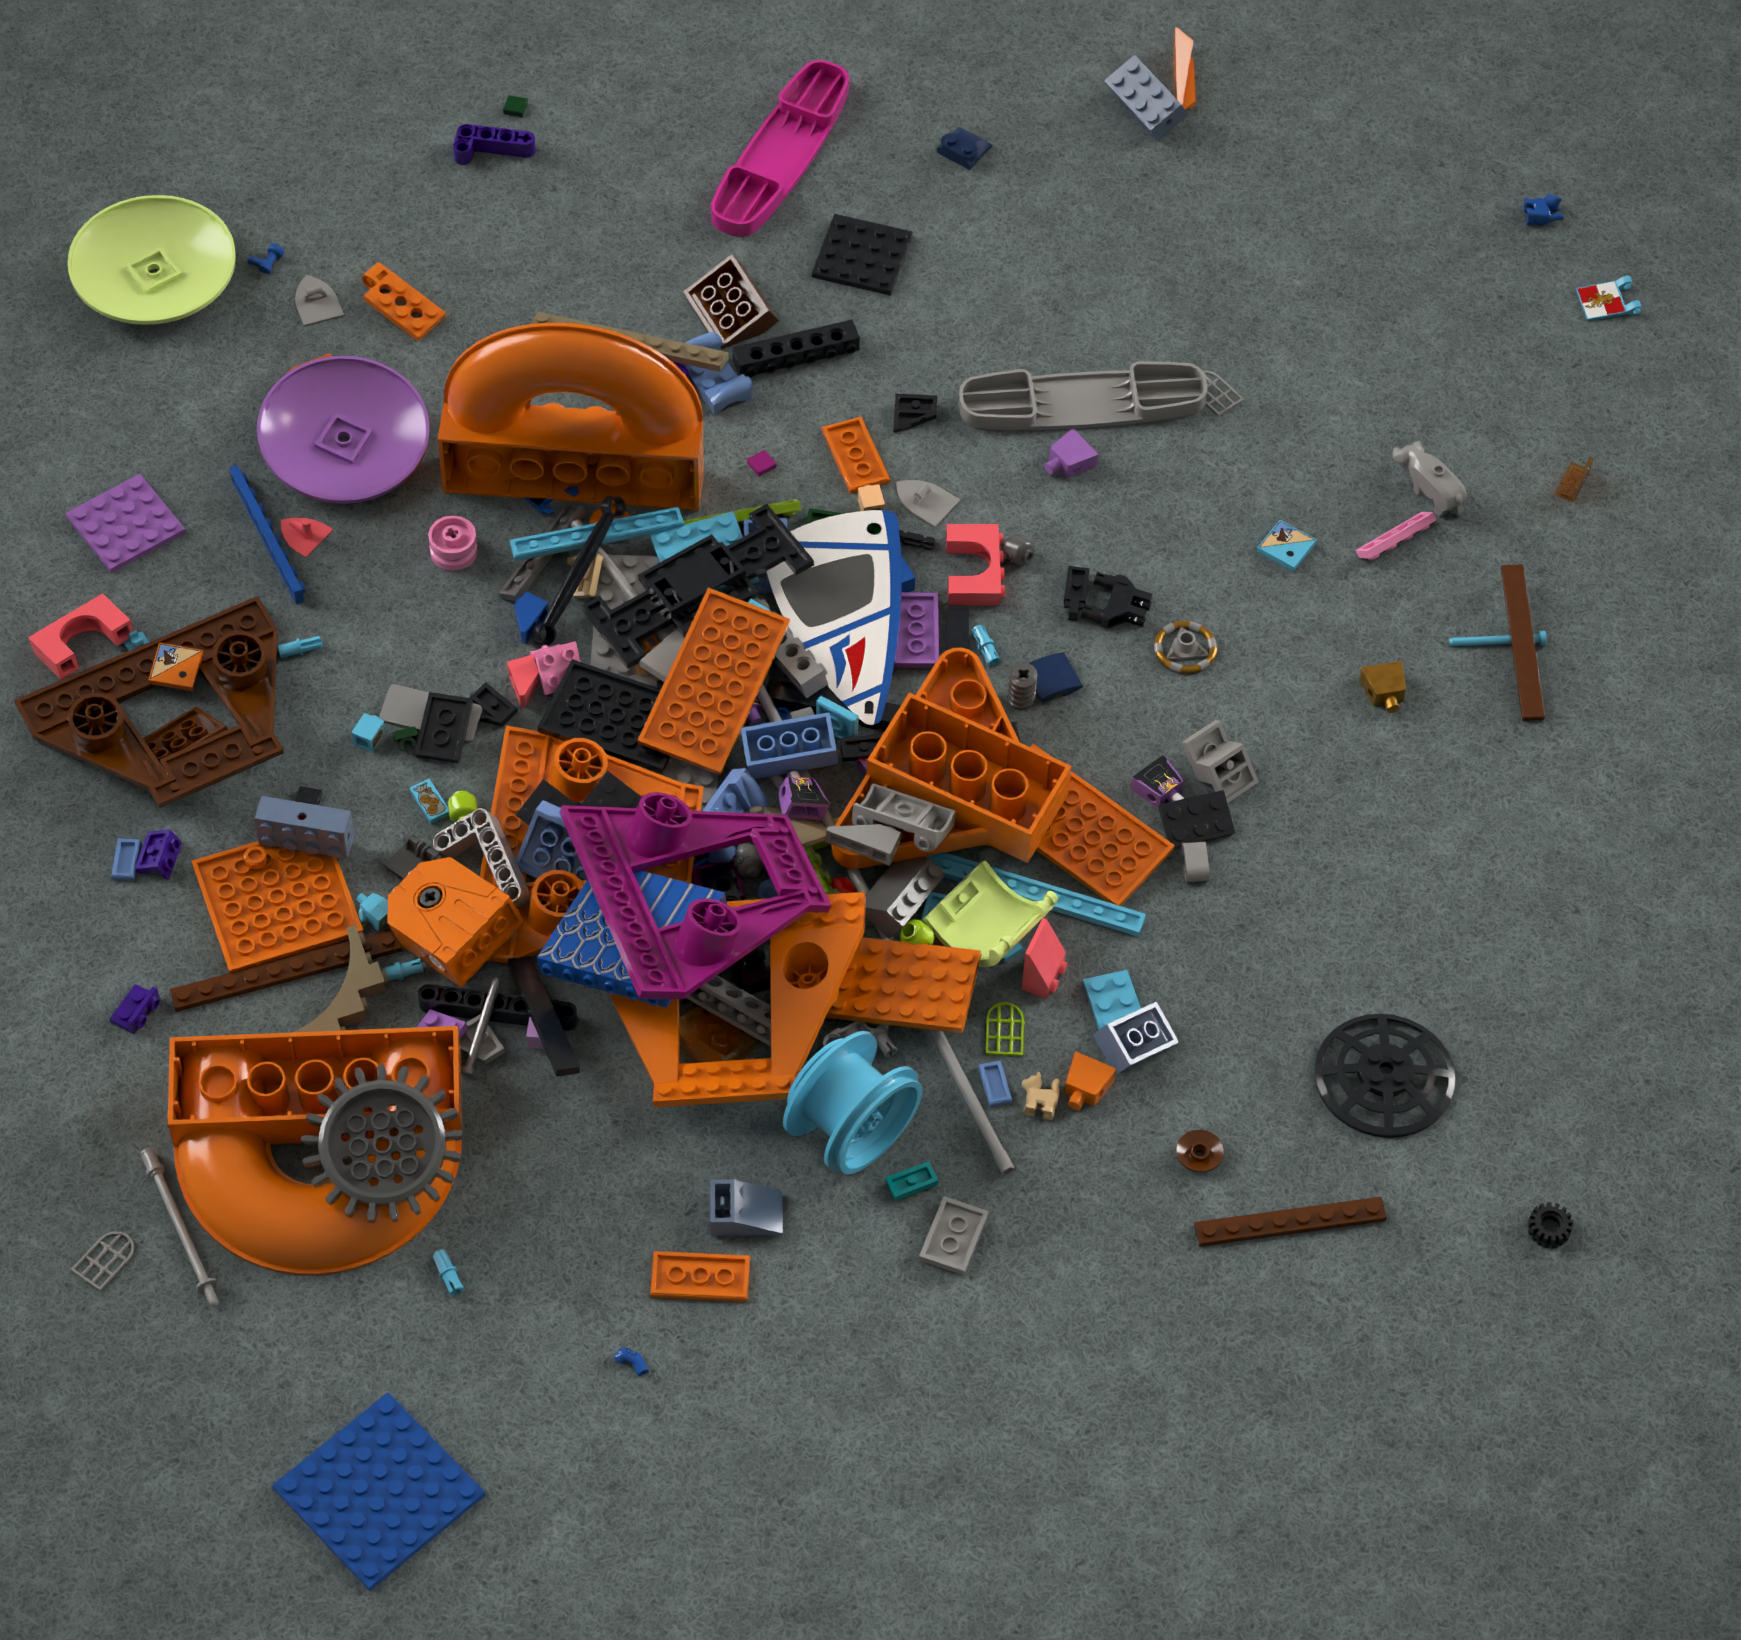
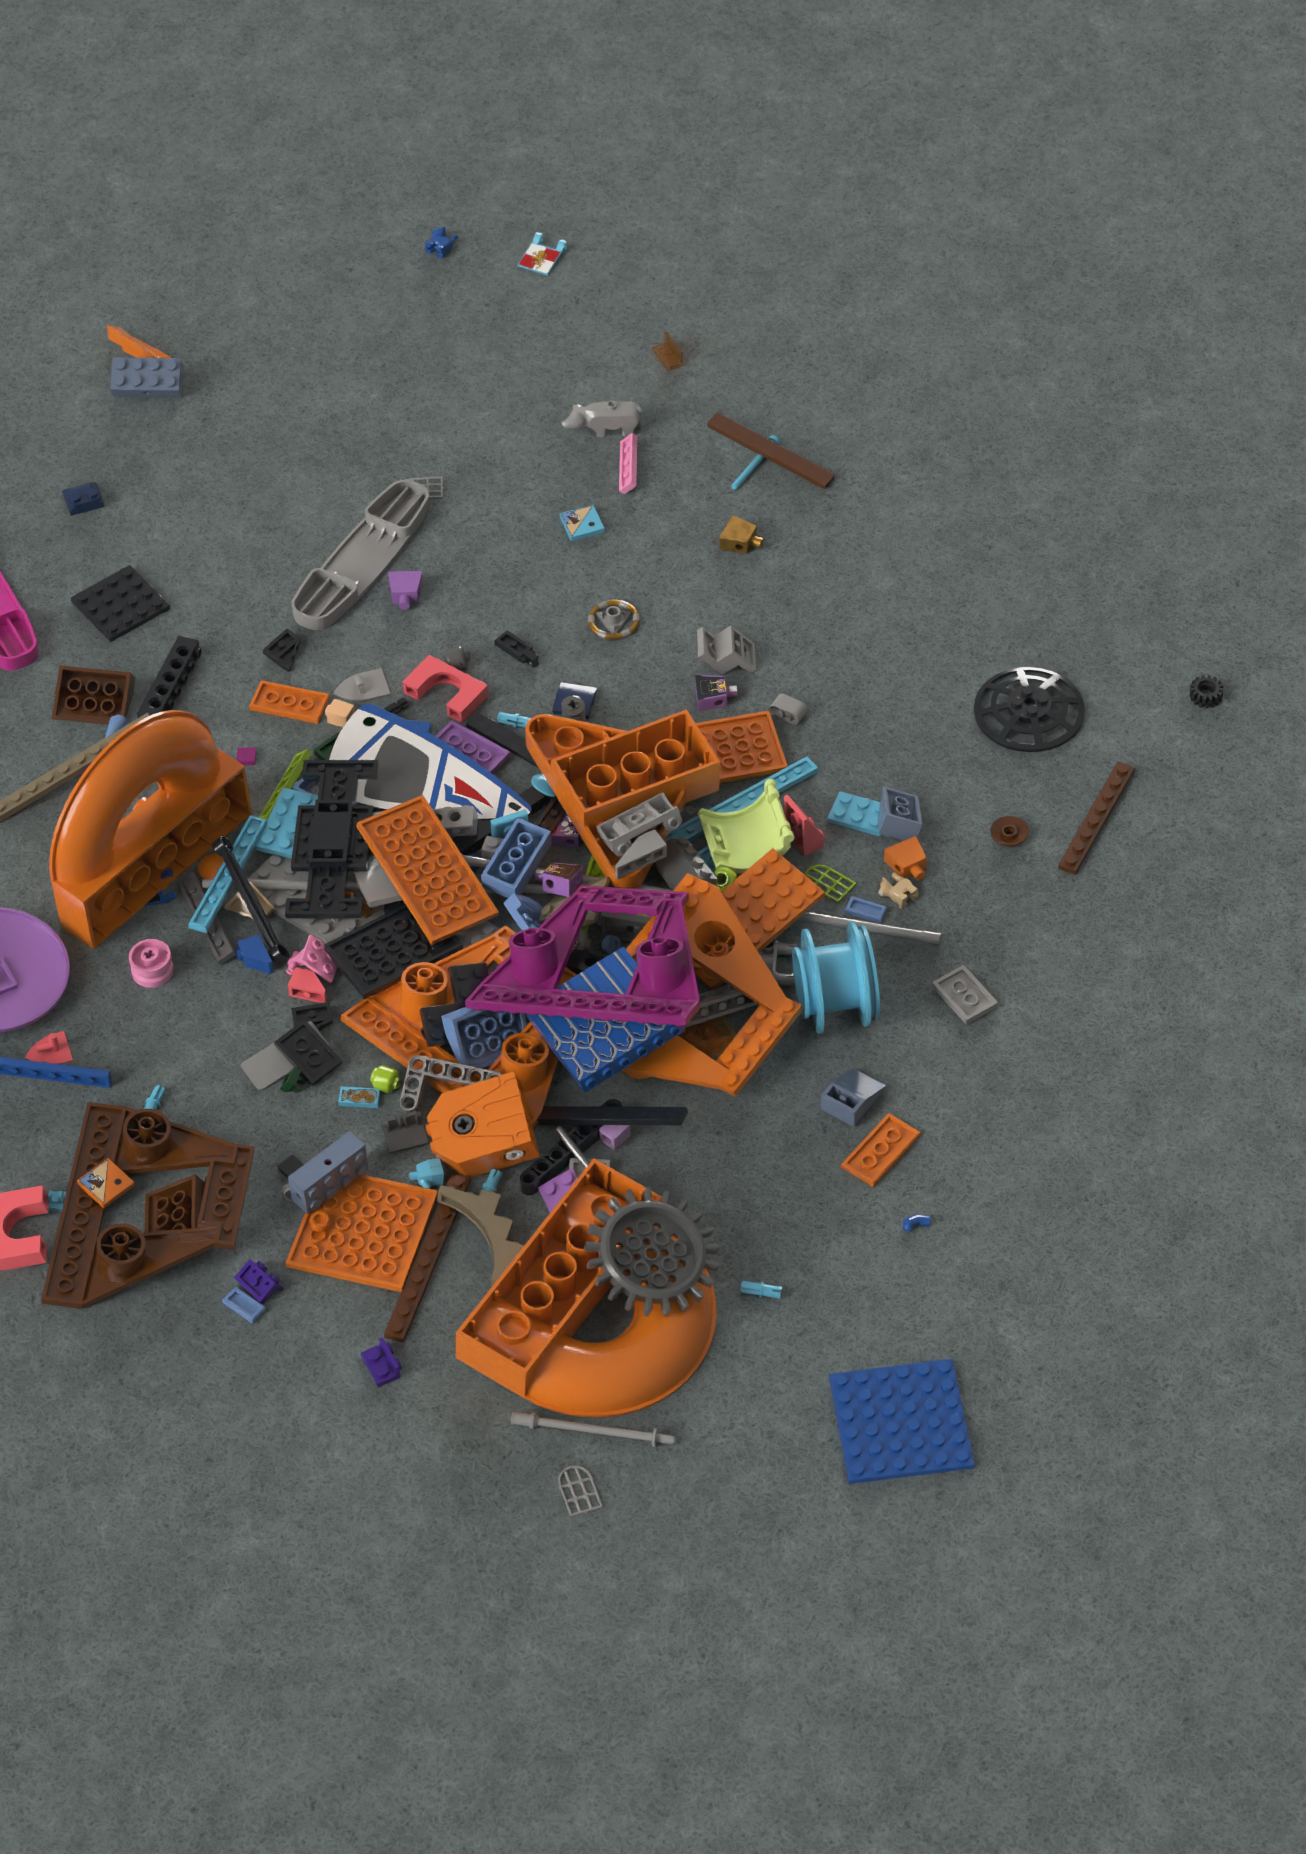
camera: 50 degrees left, 5 degrees down
medium azure brick [351,713,386,752] -> none
teal plate [885,1161,939,1201] -> none
black connector [1081,571,1153,628] -> none
black plate [1158,790,1236,848] -> none

